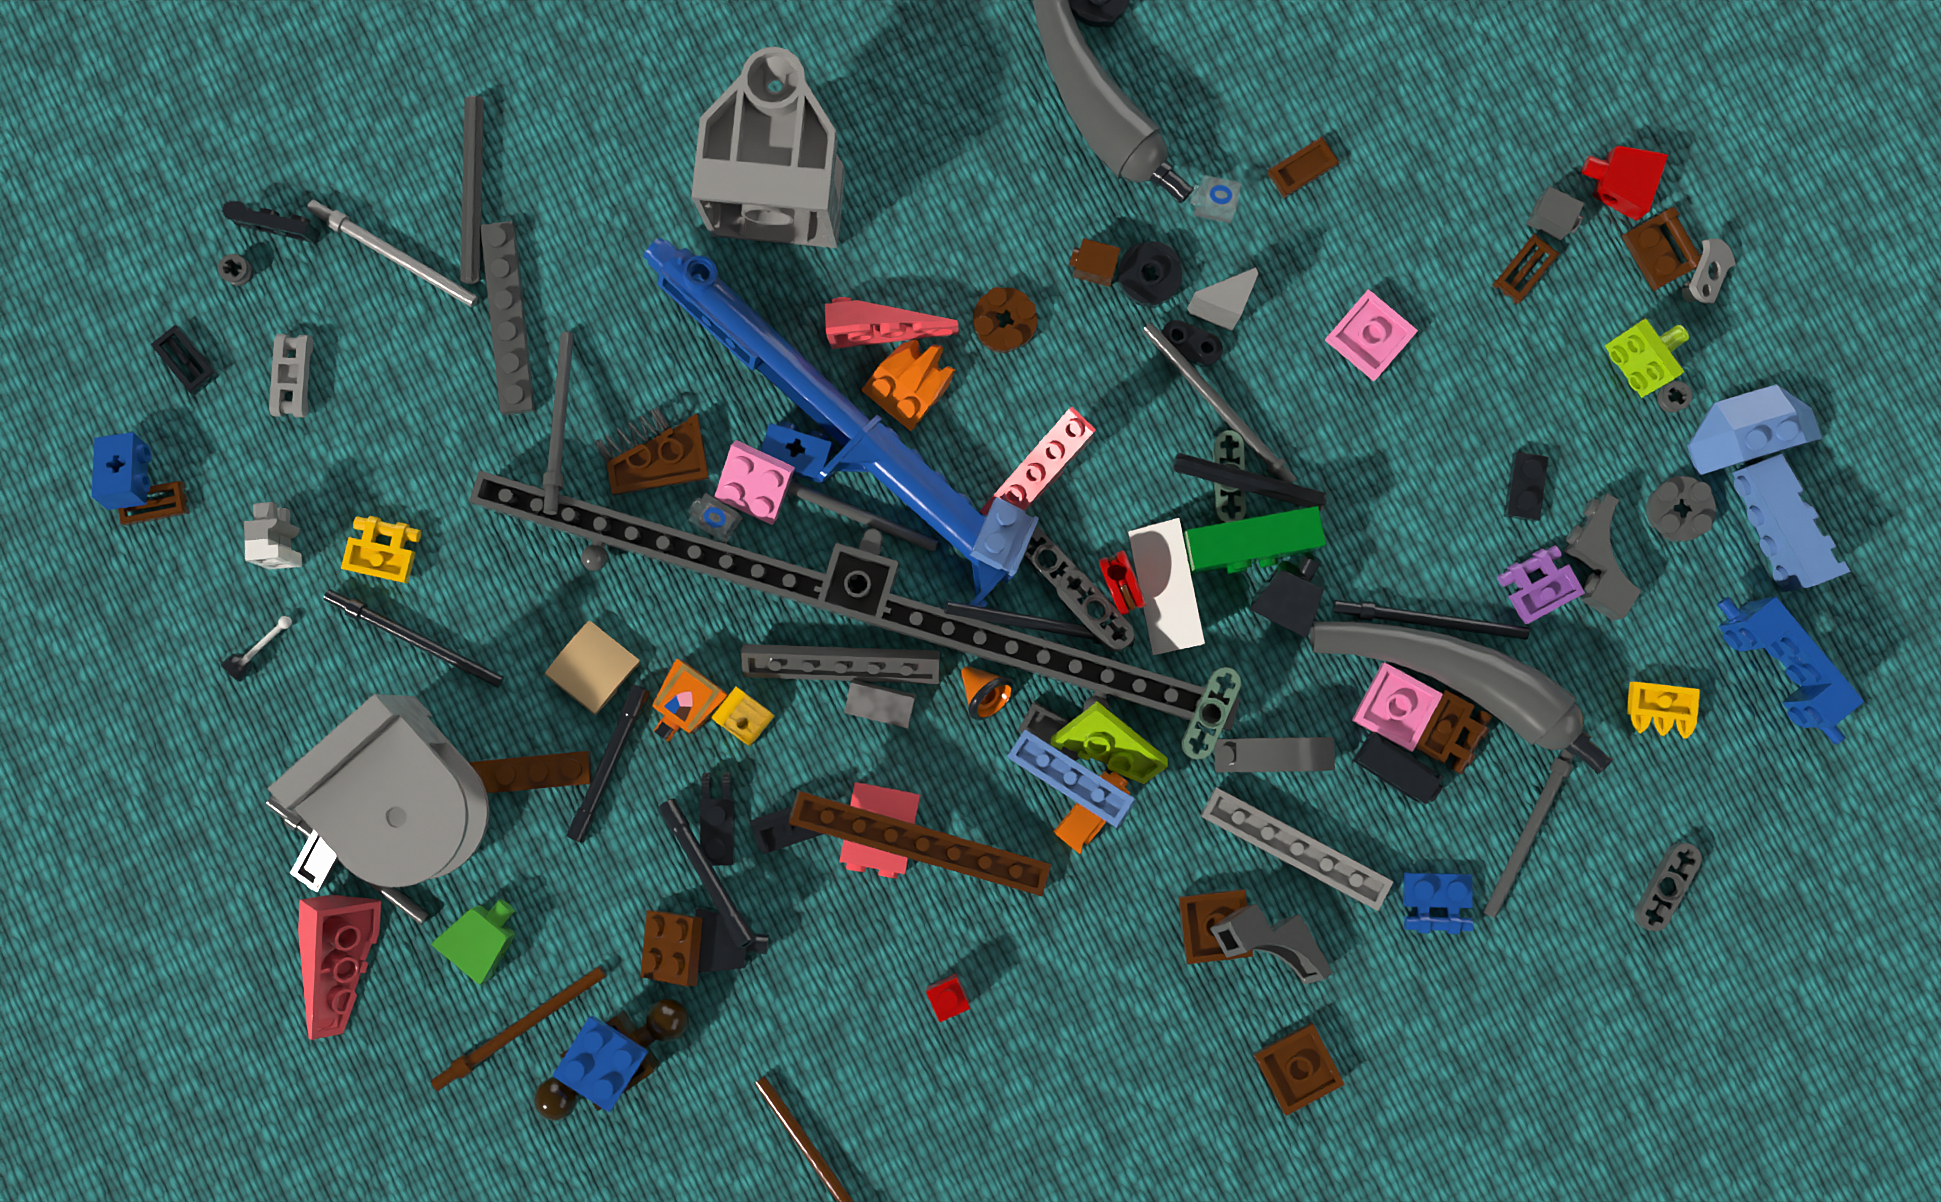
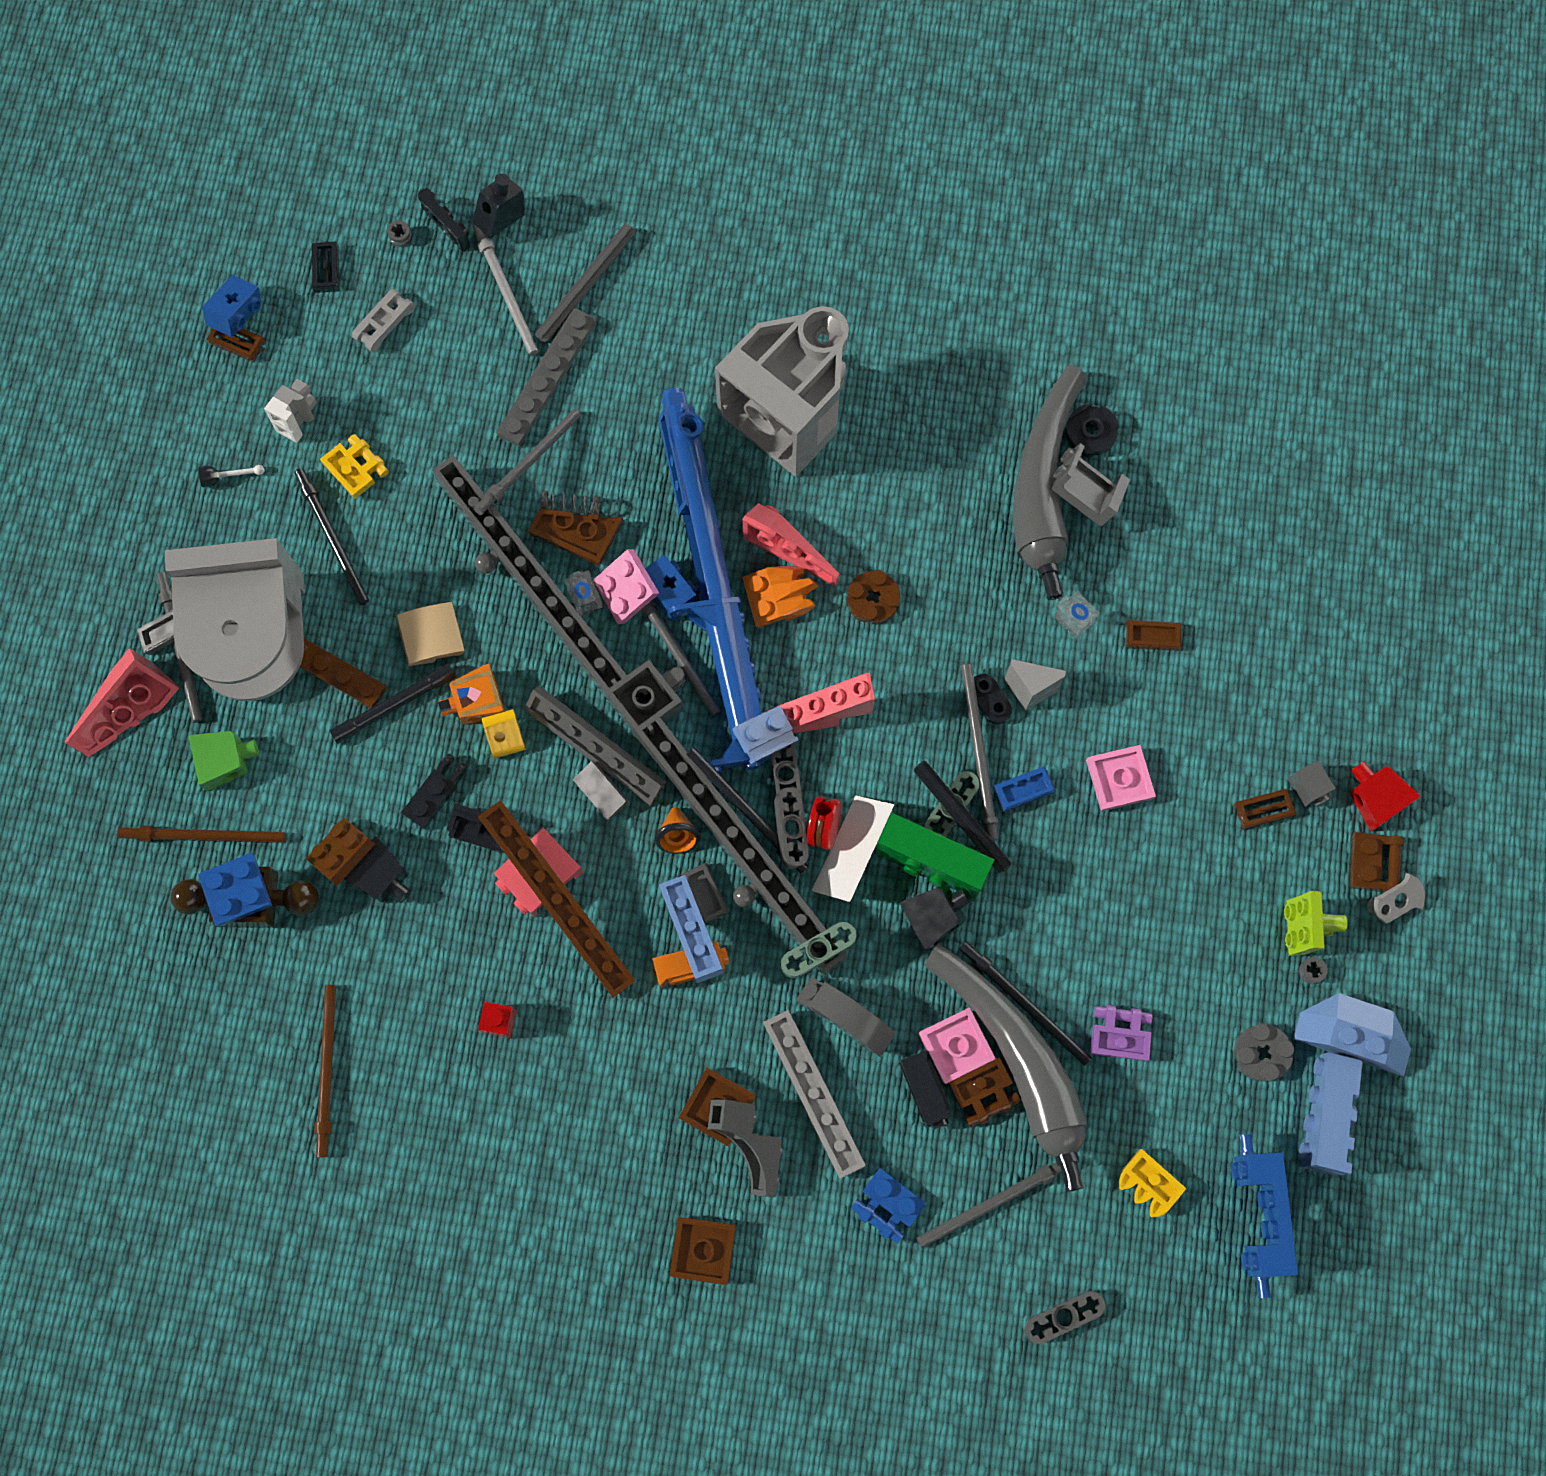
camera: 35 degrees right, 10 degrees down
black piece [658,798,756,949] -> none
lime wing [1050,702,1168,784] -> none
reddish brown brick [1069,238,1120,287] -> none
black plate [1118,241,1182,308] -> none
black plate [1504,452,1549,522] -> none
dark grey arch [1563,493,1641,621] -> none
none -> black torso [473,174,525,238]
none -> blue plate [993,766,1055,812]
none -> dark grey panel [1052,443,1130,526]

